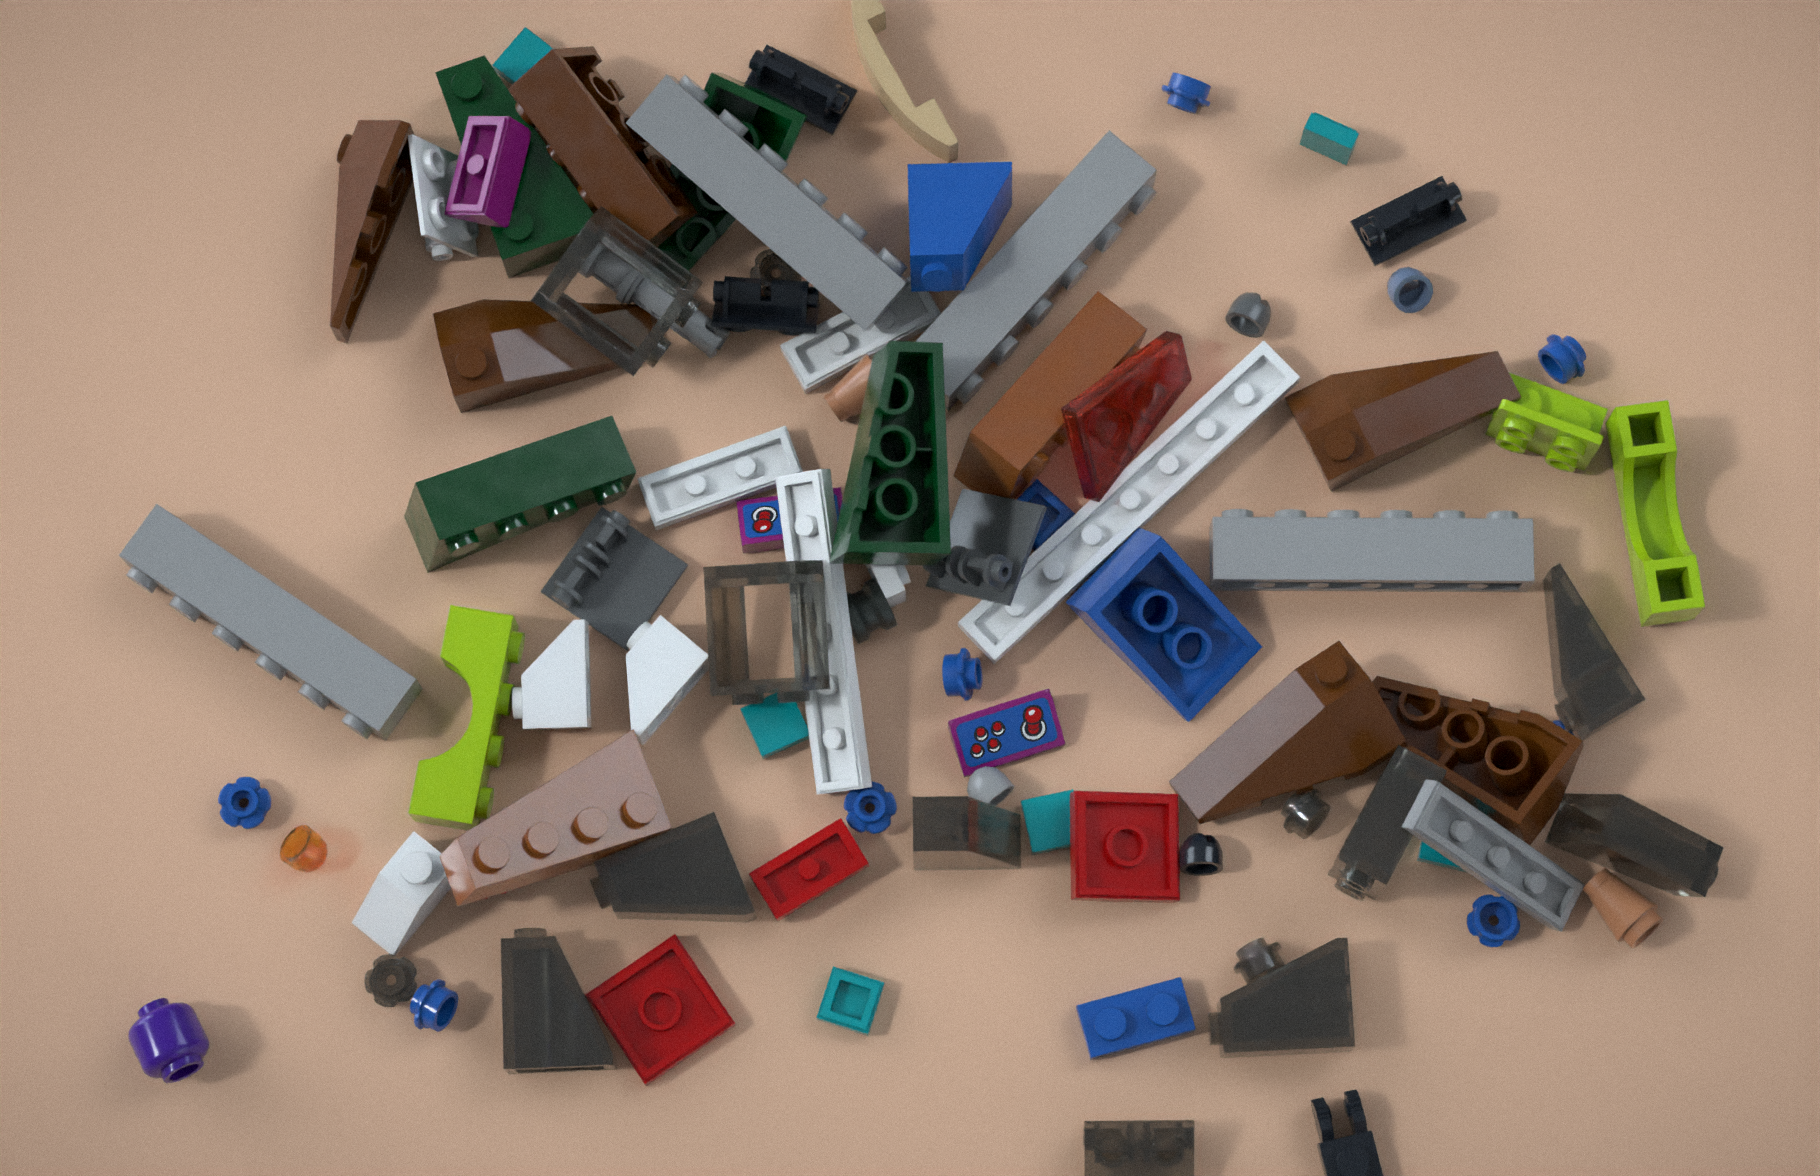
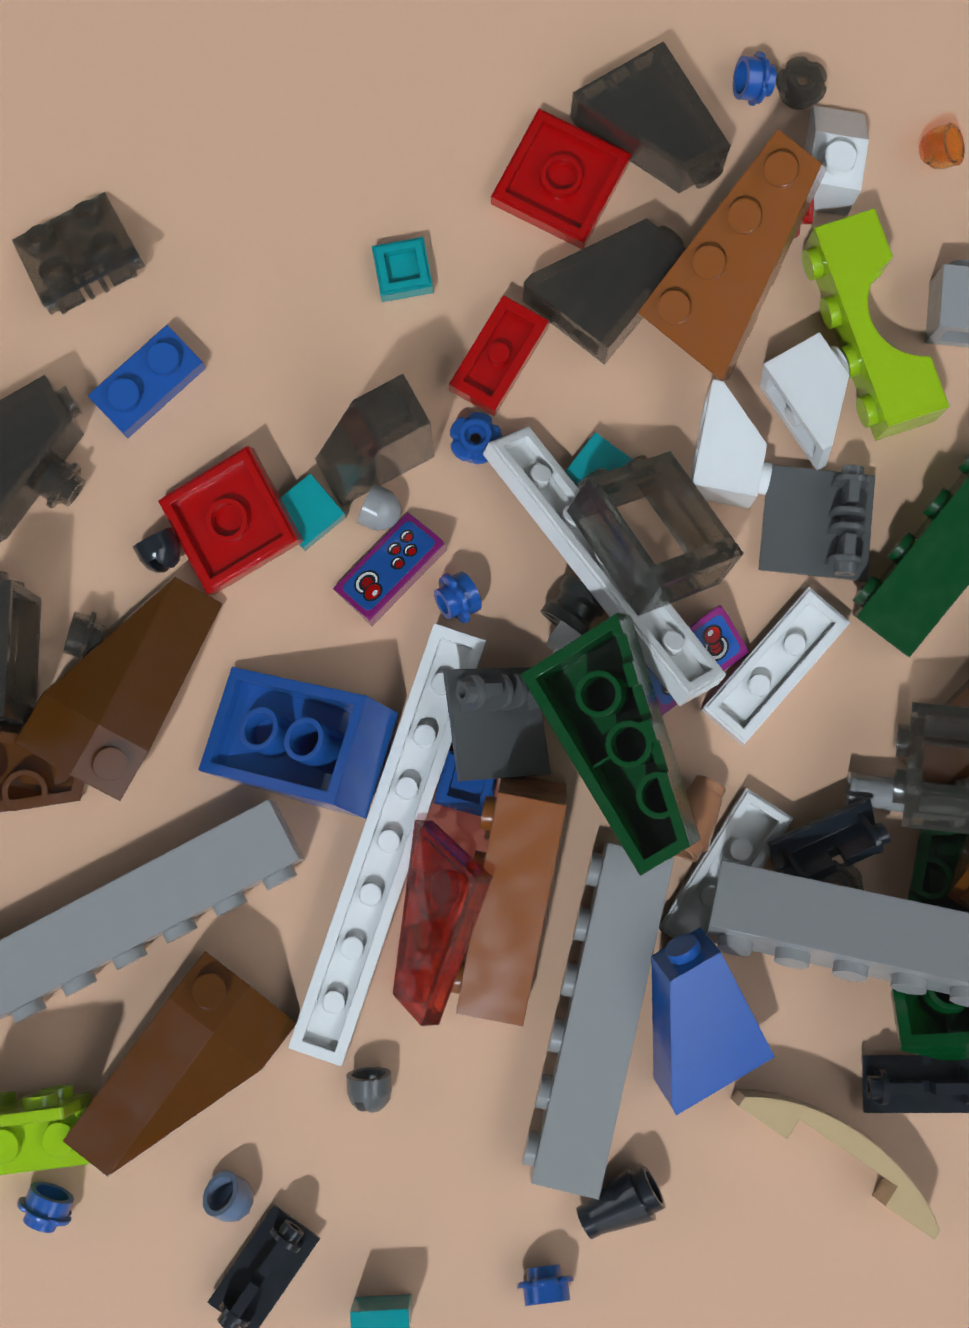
camera: 150 degrees right, 5 degrees up
none -> black cone [576,1166,666,1239]

